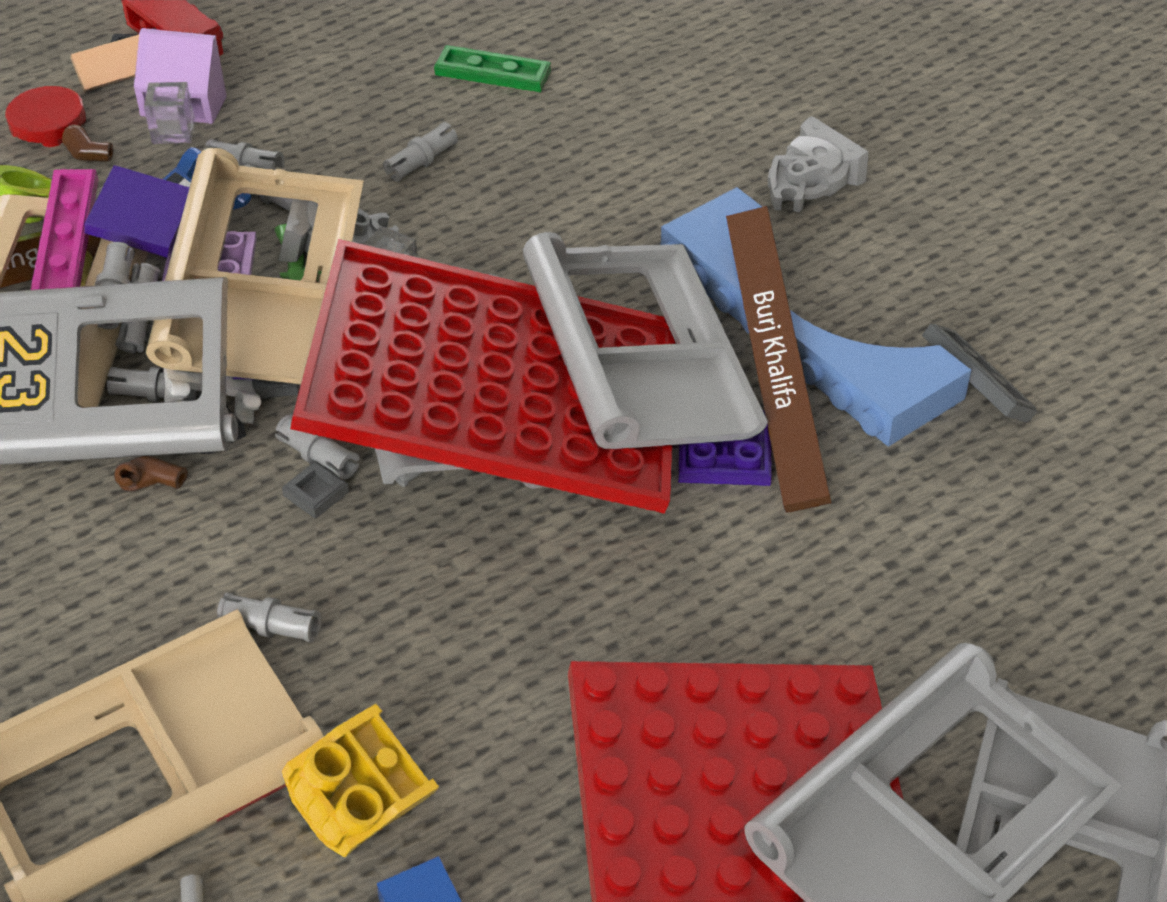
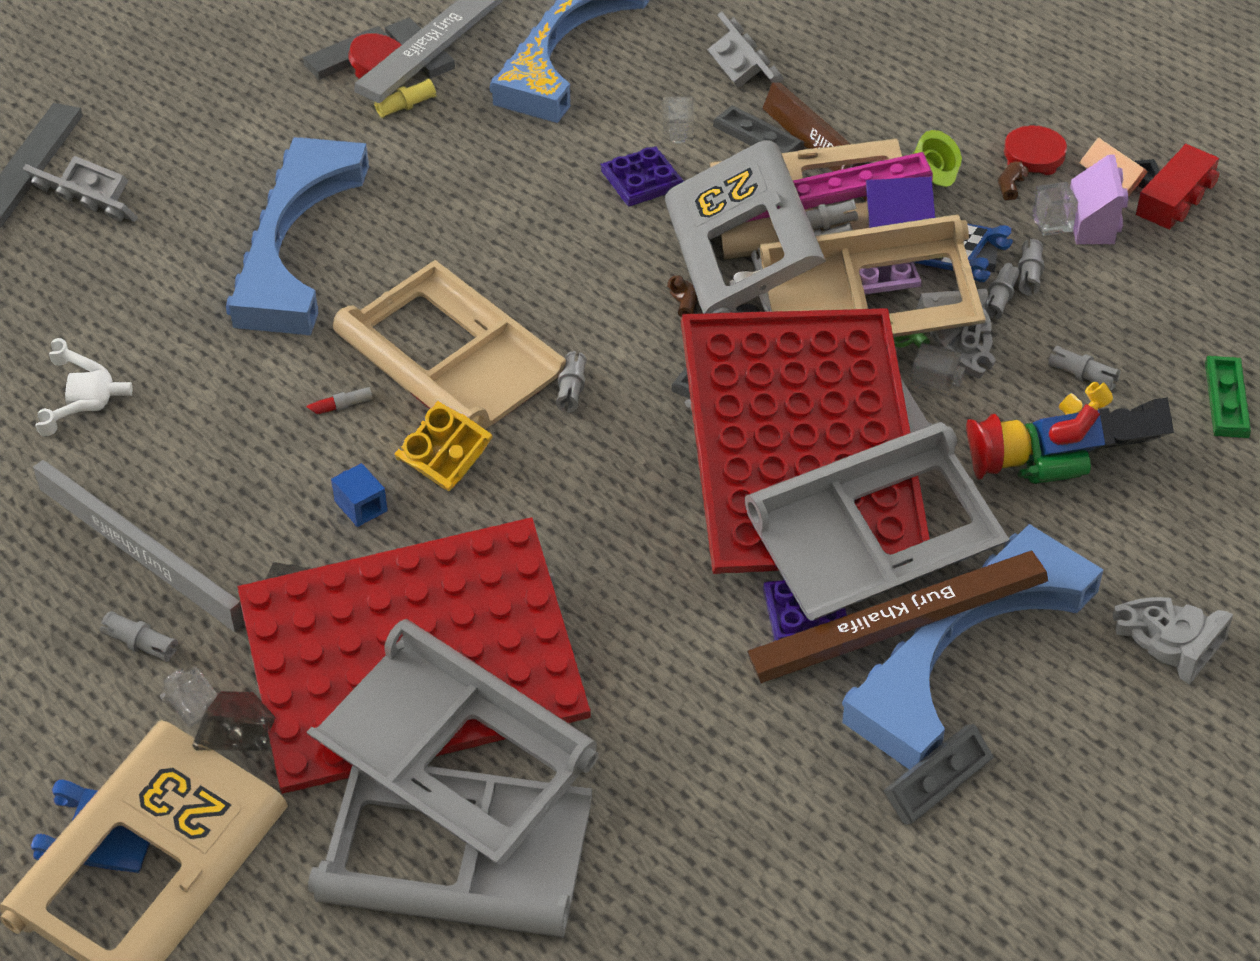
camera: 80 degrees right, 0 degrees up
none -> piece [966,382,1174,484]

